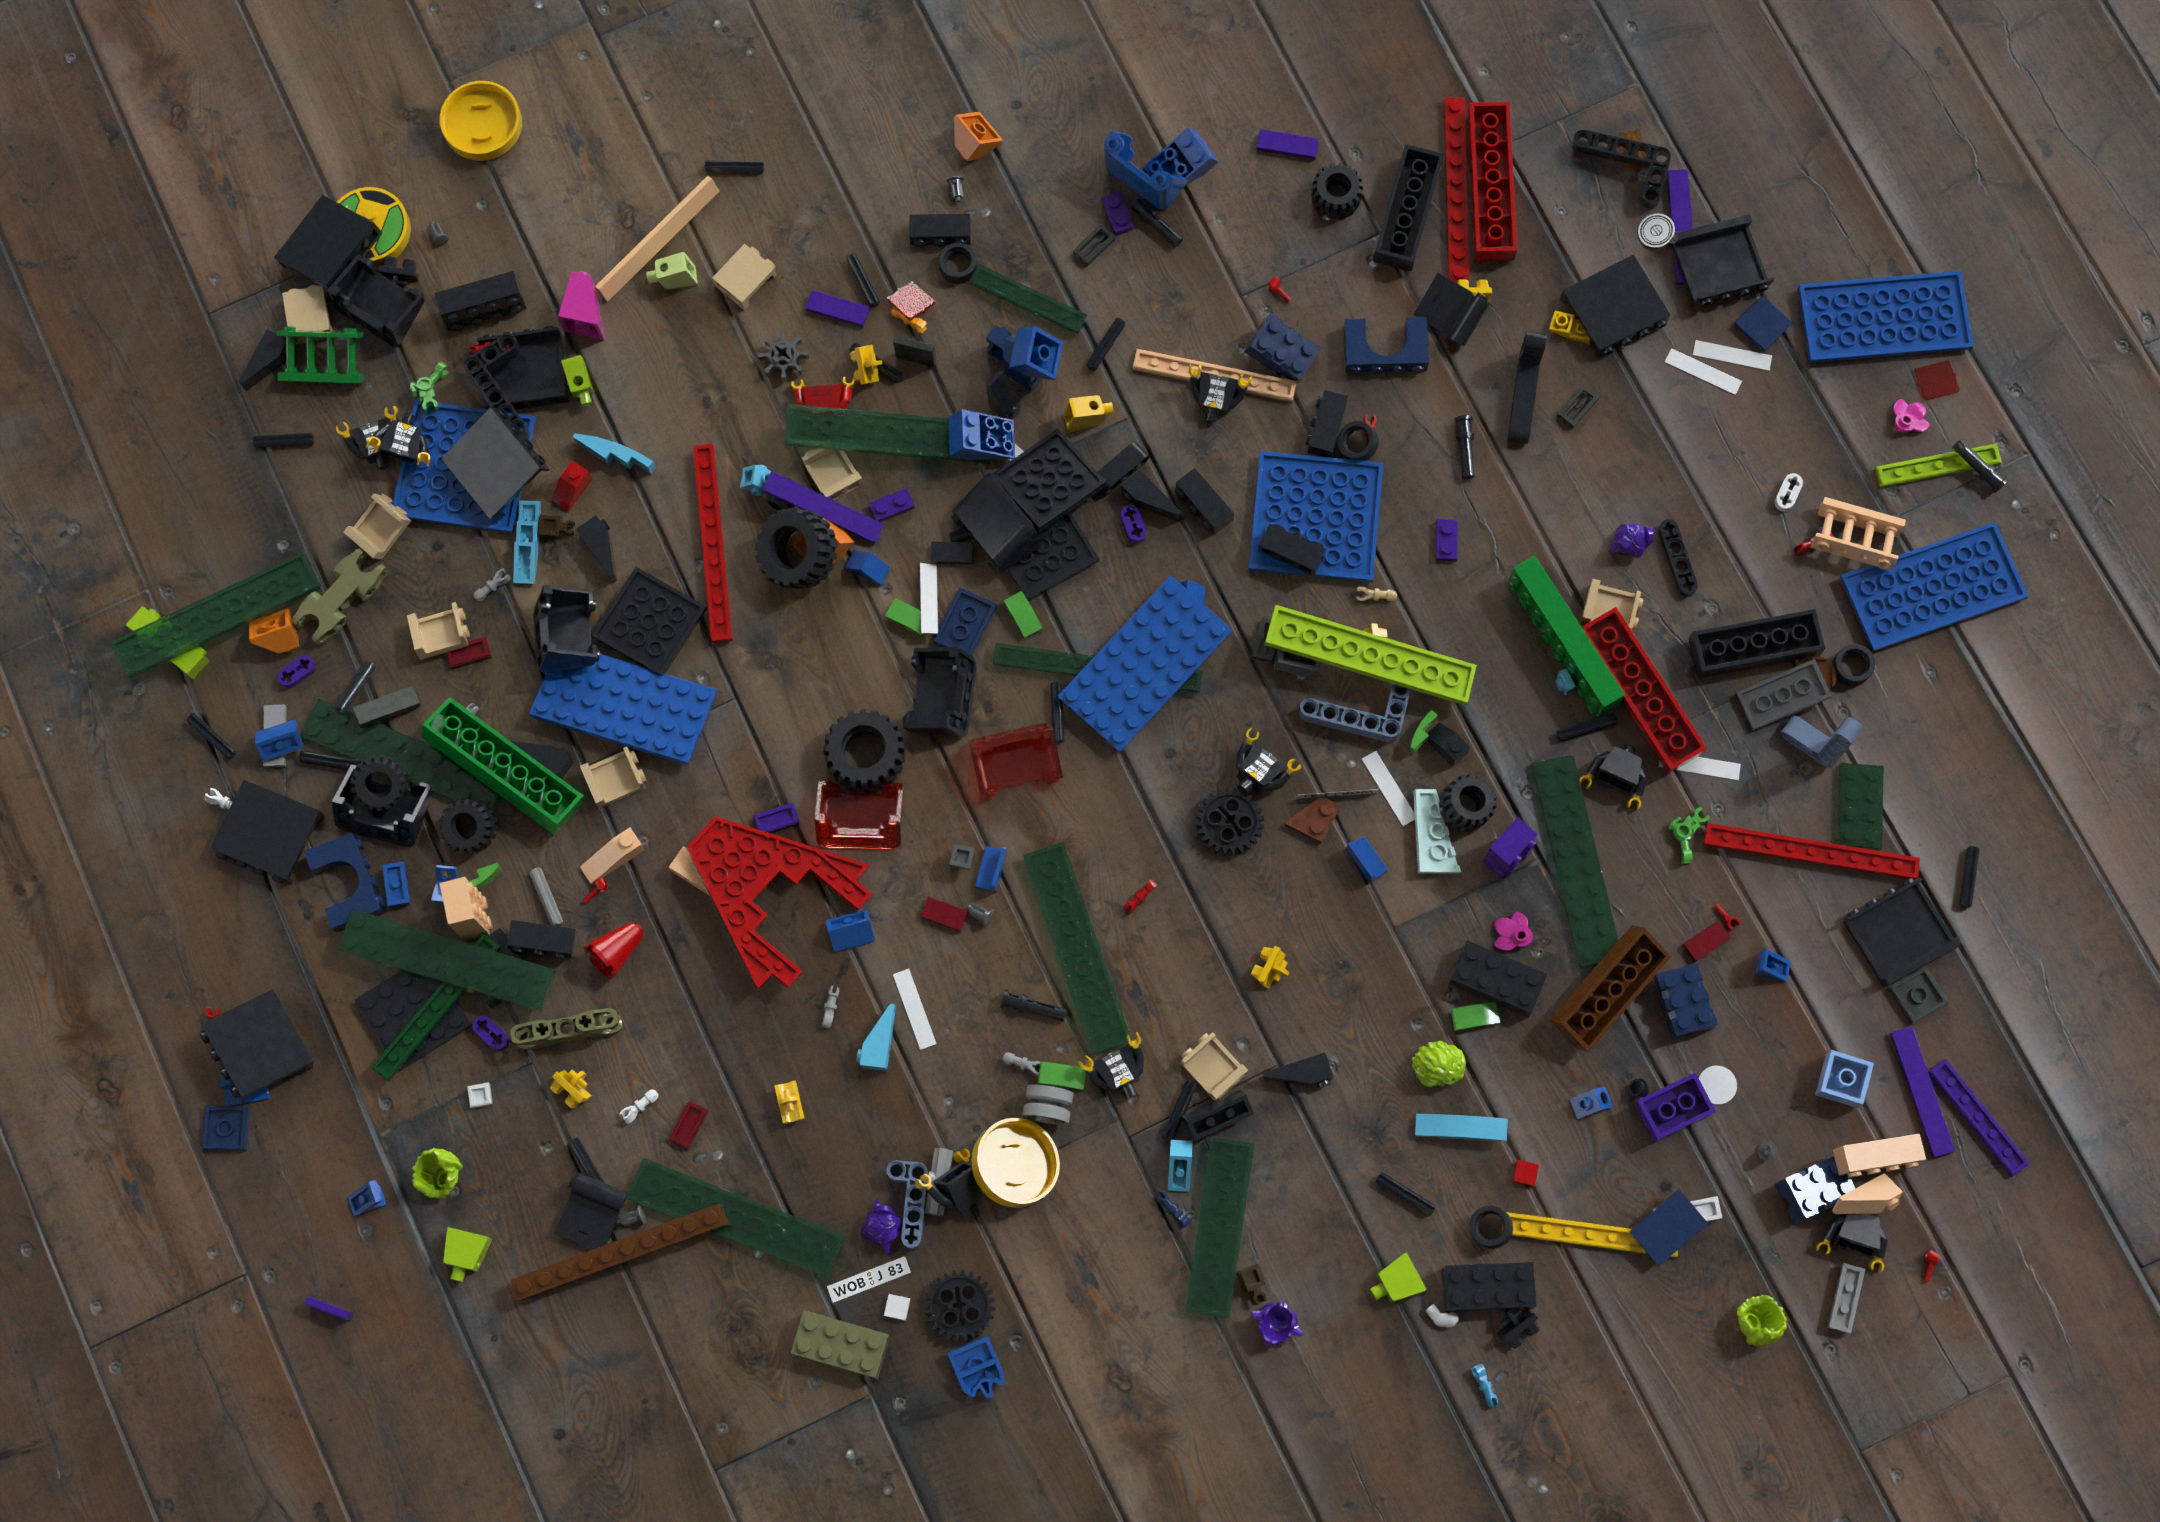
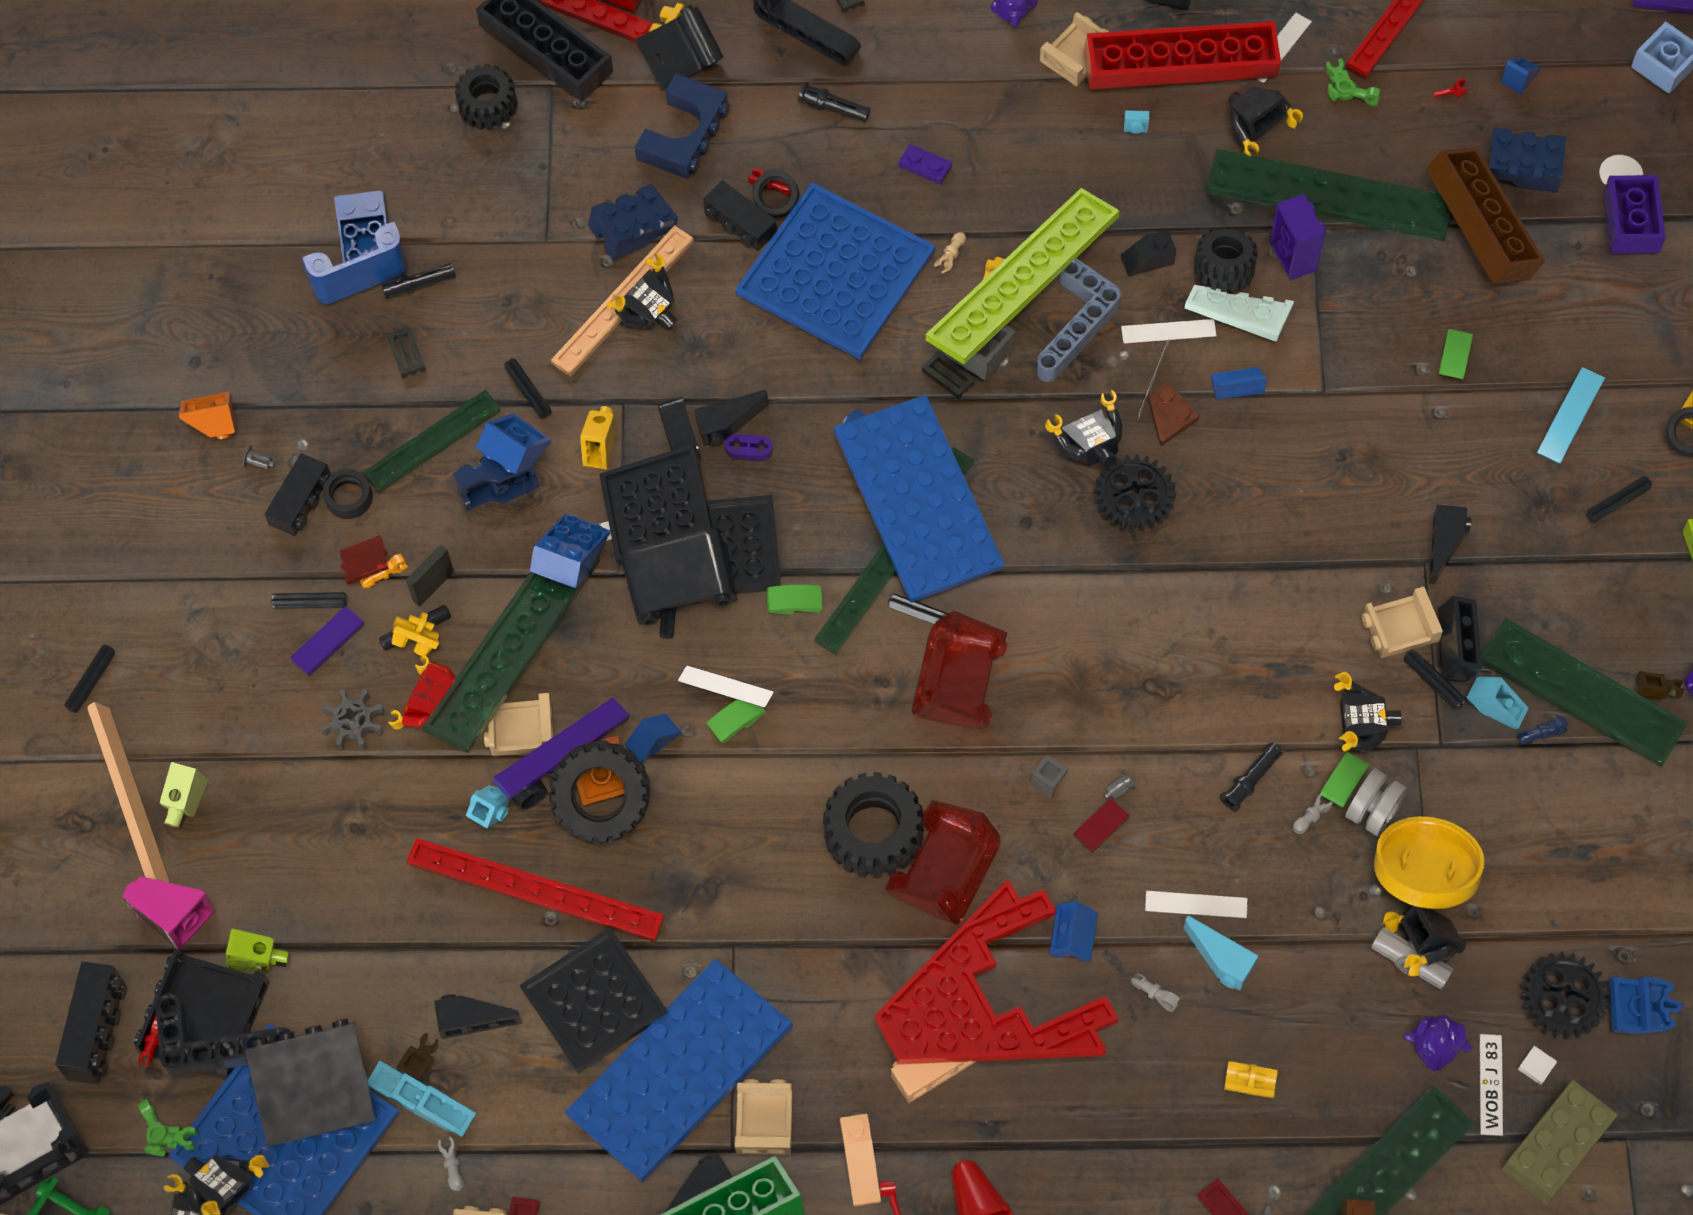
camera: 65 degrees left, 10 degrees down
black windscreen [533,585,600,673] -> none
red slope [552,461,592,512] -> none
medium azure slope [573,433,656,474] -> none
tan panel [712,244,776,310] -> none
dark purple tile [753,803,800,833] -> none
dark purple plate [869,488,915,522] -> none
sand blue beam [886,1160,929,1250] -> none
black windscreen [903,647,977,737] -> none
black tile [931,542,973,564] -> none
dark blue tile [933,588,997,656] -> none
blue panel [975,846,1007,893] -> none
black slope [986,370,1021,419] -> none
clear green plate [1023,842,1133,1056] -> none
dark purple plate [1101,191,1134,236] -> none
red piece [1123,880,1157,914] -> none
black brick [1175,468,1234,535] -> none
yellow hips [1251,946,1290,989] -> none
dark purple tile [1256,129,1319,160] -> none
black brick [1258,524,1326,577] -> none
red hand [1268,276,1291,303] -> none
bright green slope [1409,710,1438,755] -> none
lime hair [1412,1041,1466,1087] -> none
black brick [1449,940,1547,1018] -> none
dark pink plate [1494,912,1533,951] -> none
green brick [1508,555,1625,718] -> none
red tile [1513,1160,1539,1187] -> none
black axle [1557,713,1618,741] -> none
blue bracket [1570,1087,1613,1119] -> none
black plate [1628,1079,1649,1100] -> none
dark red tile [1683,920,1731,962] -> none

